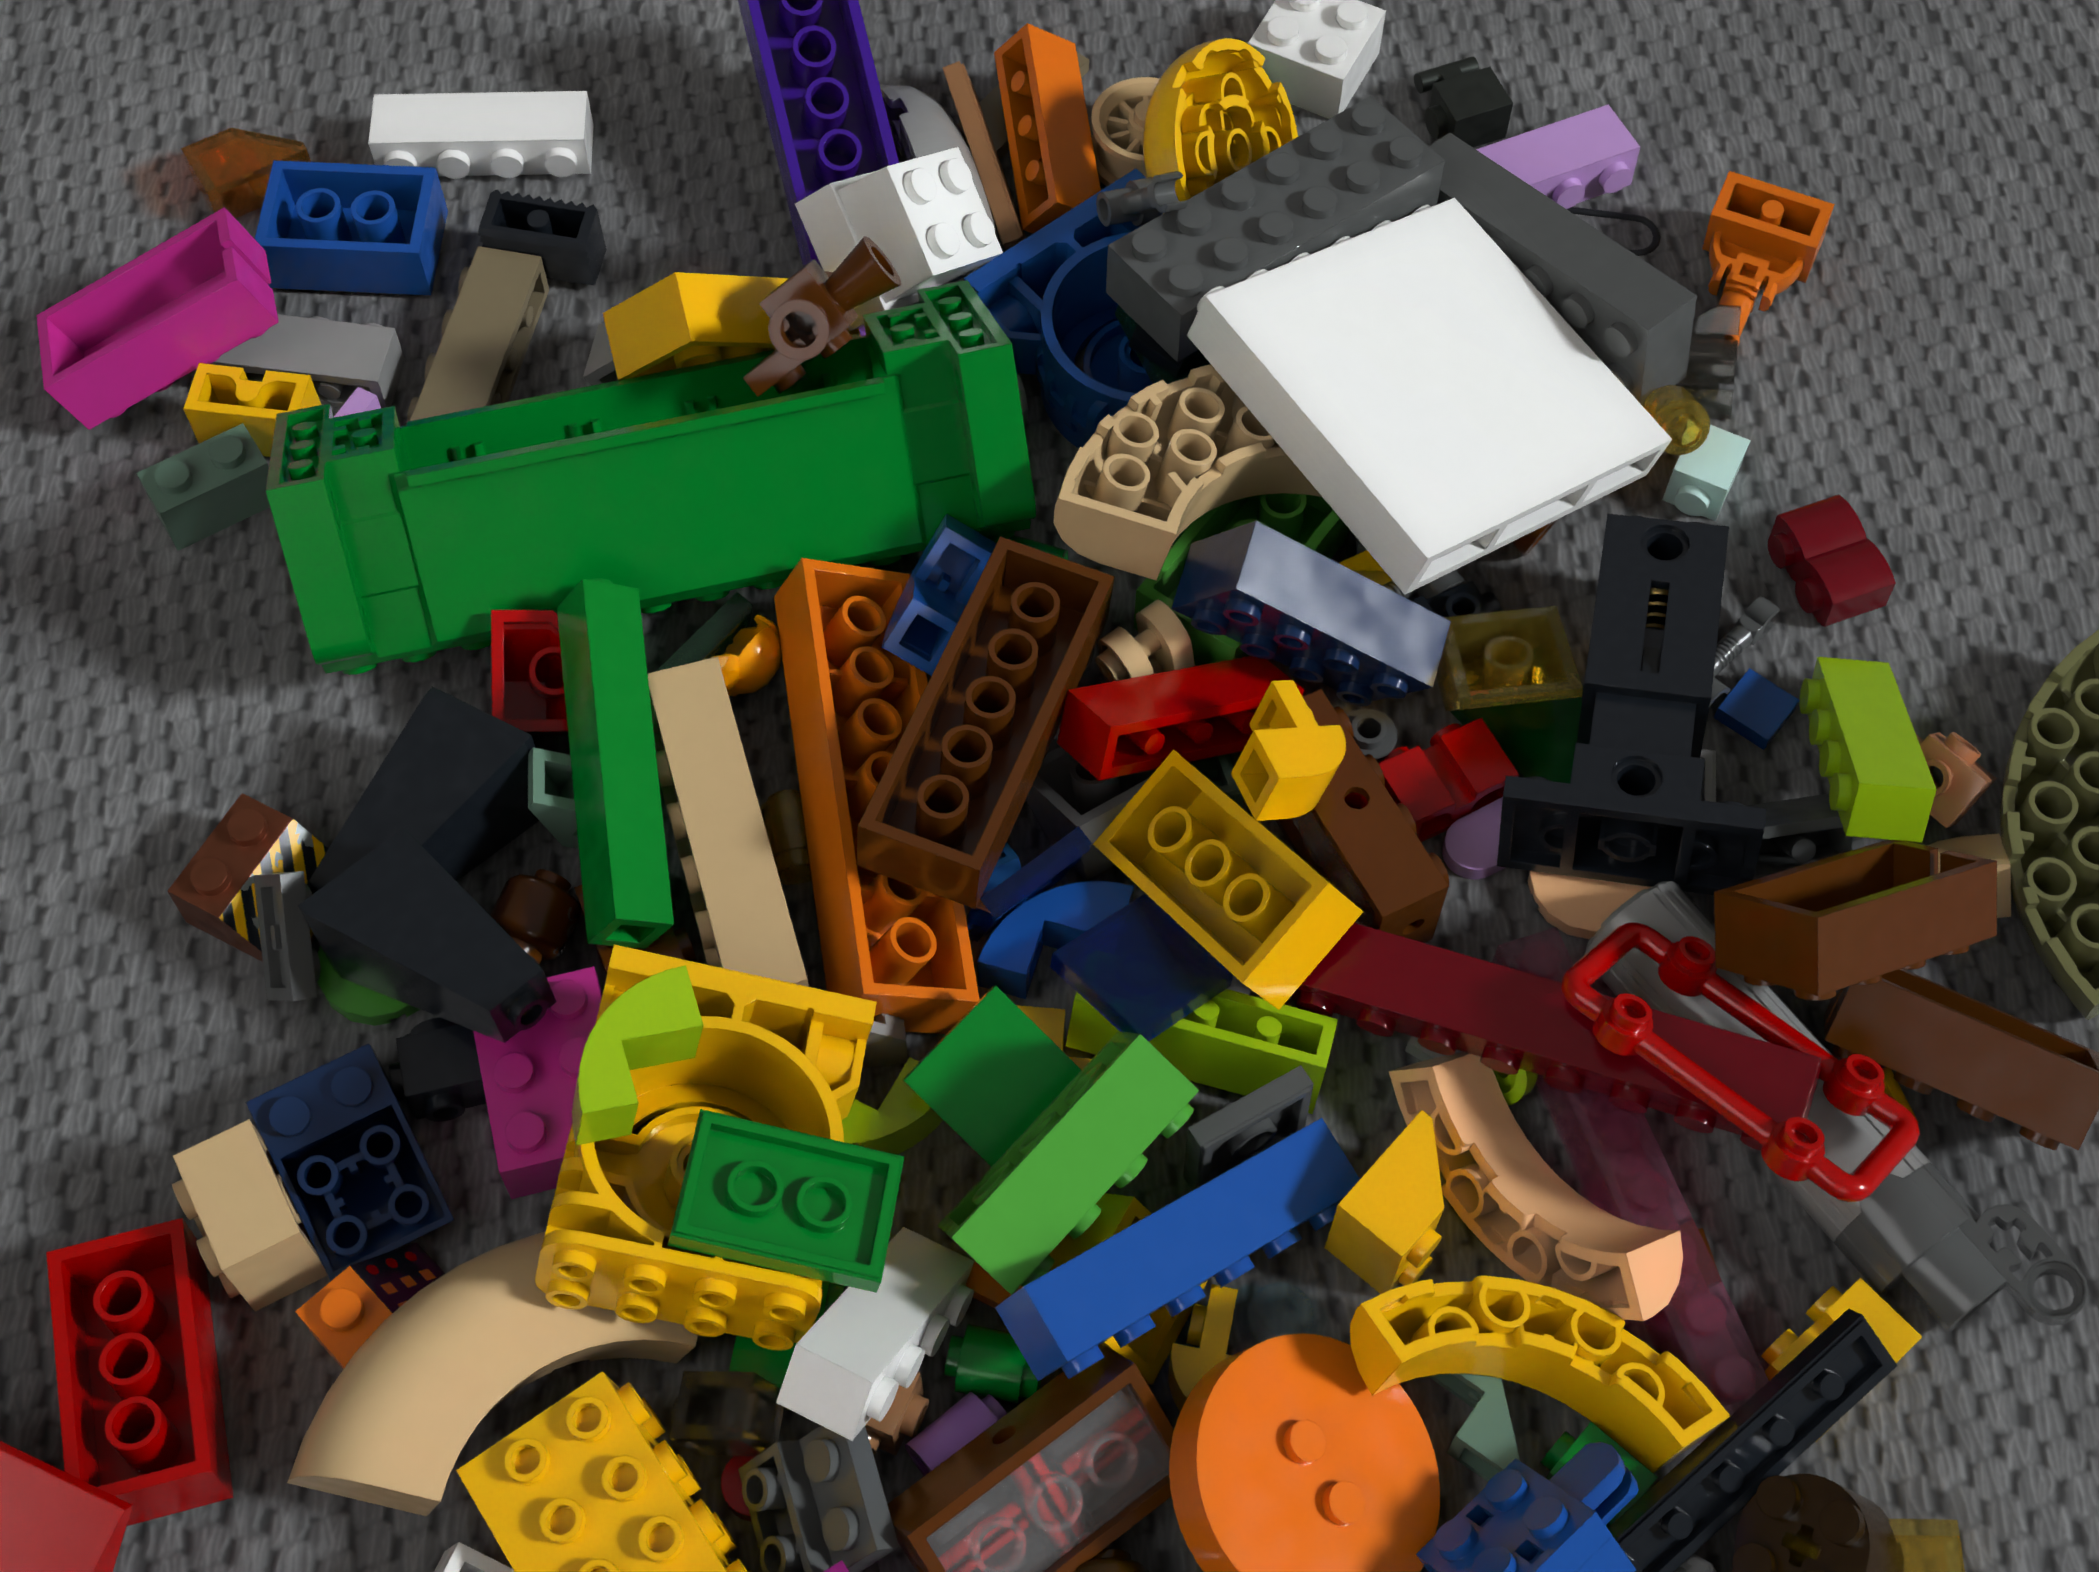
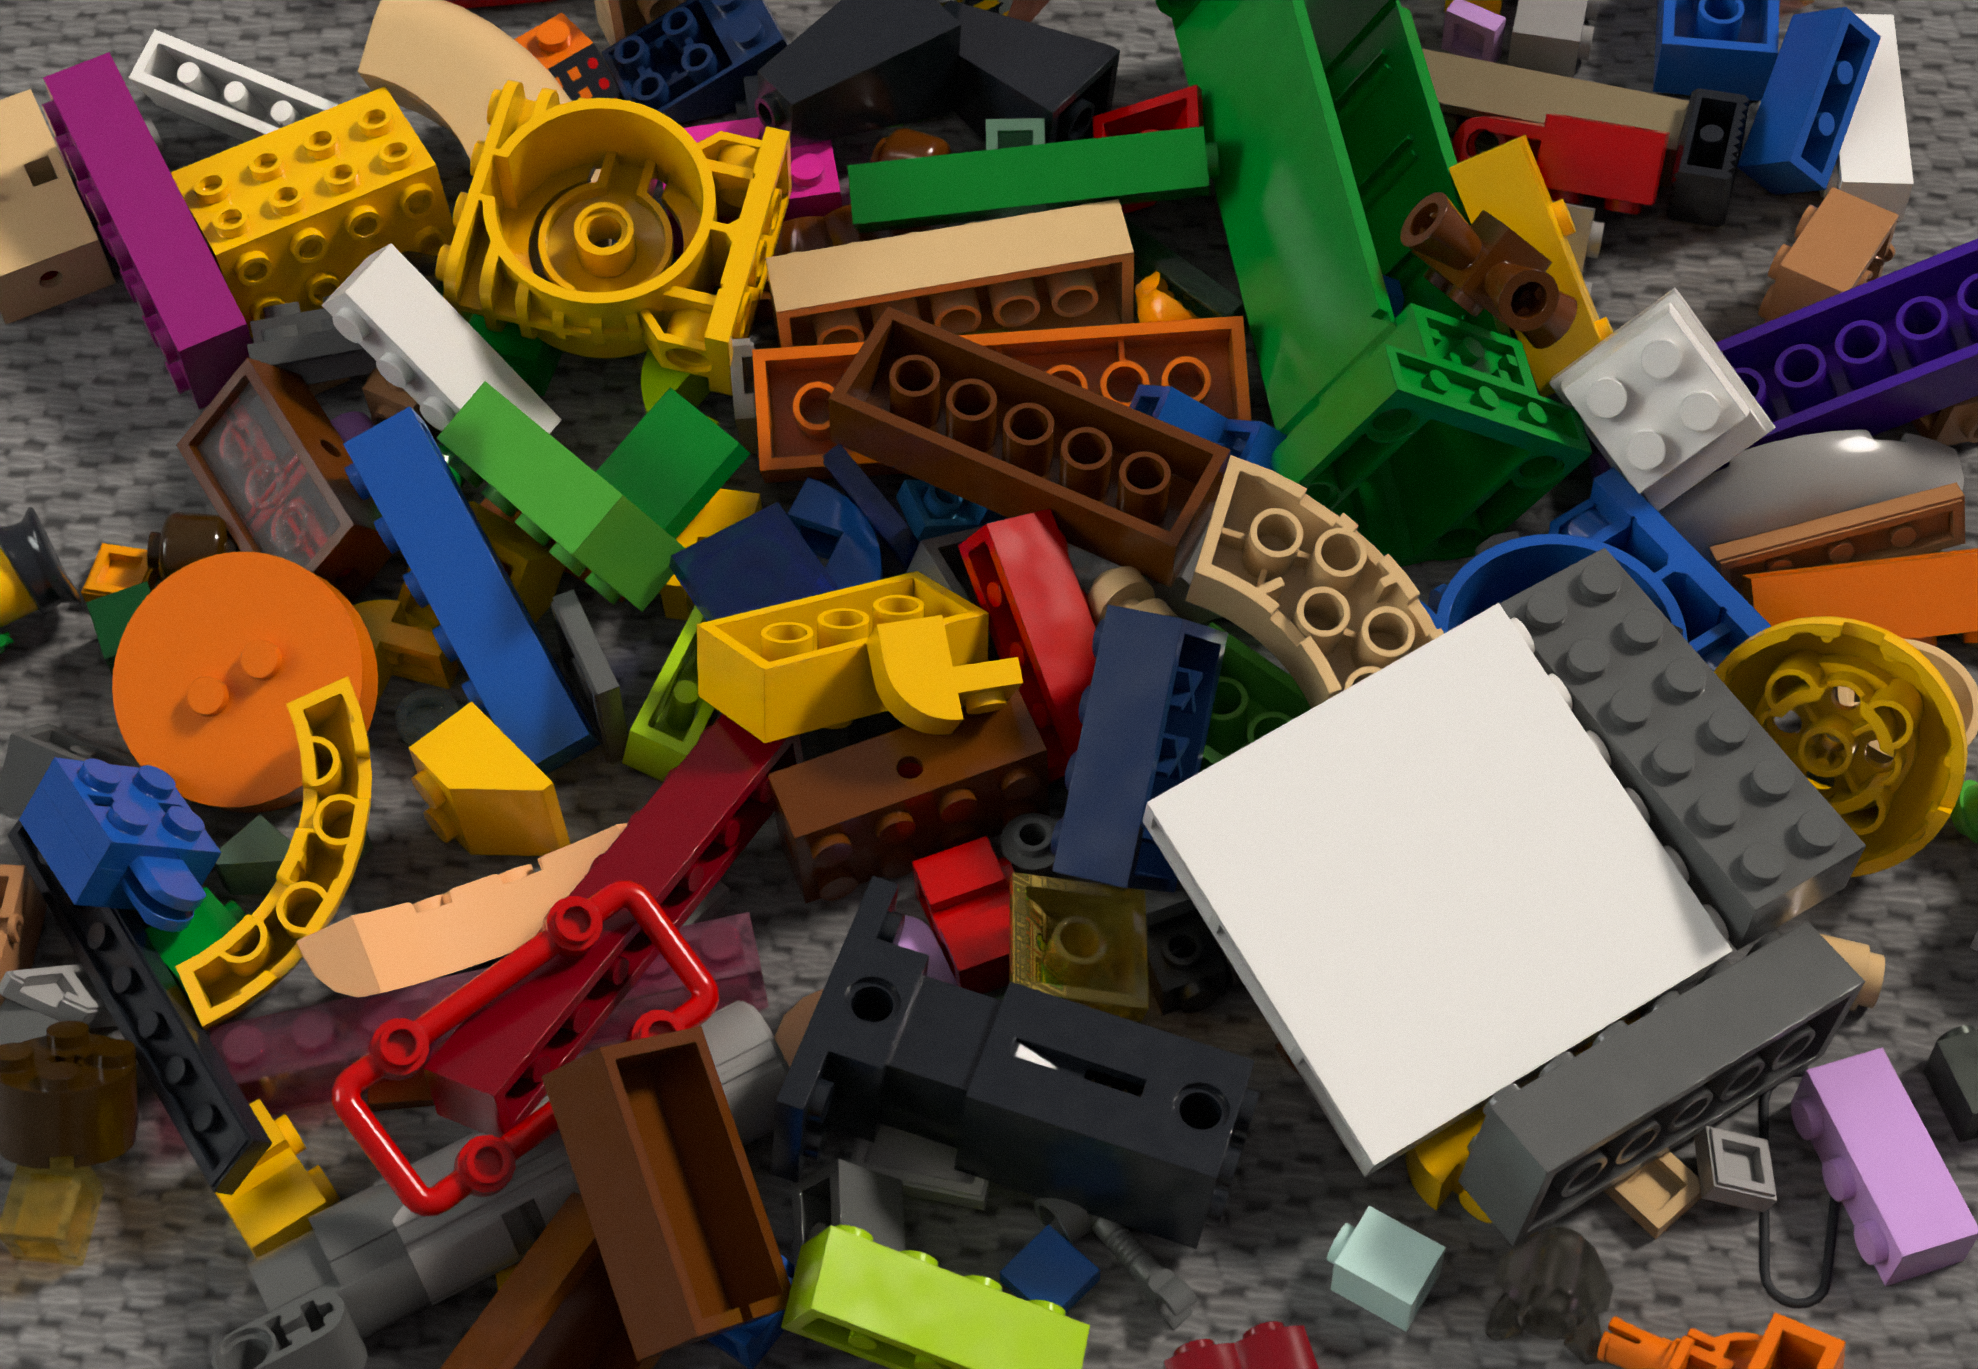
camera: 100 degrees right, 5 degrees down
lime brick [572,965,703,1145] -> none
green tile [667,1109,905,1293] -> none
dark grey brick [1096,171,1188,226] -> none
clear yellow brick [1642,385,1710,455] -> none
none -> red brick [1452,113,1670,215]
none -> blue brick [1737,7,1881,195]
none -> medium nougat brick [1758,187,1899,323]

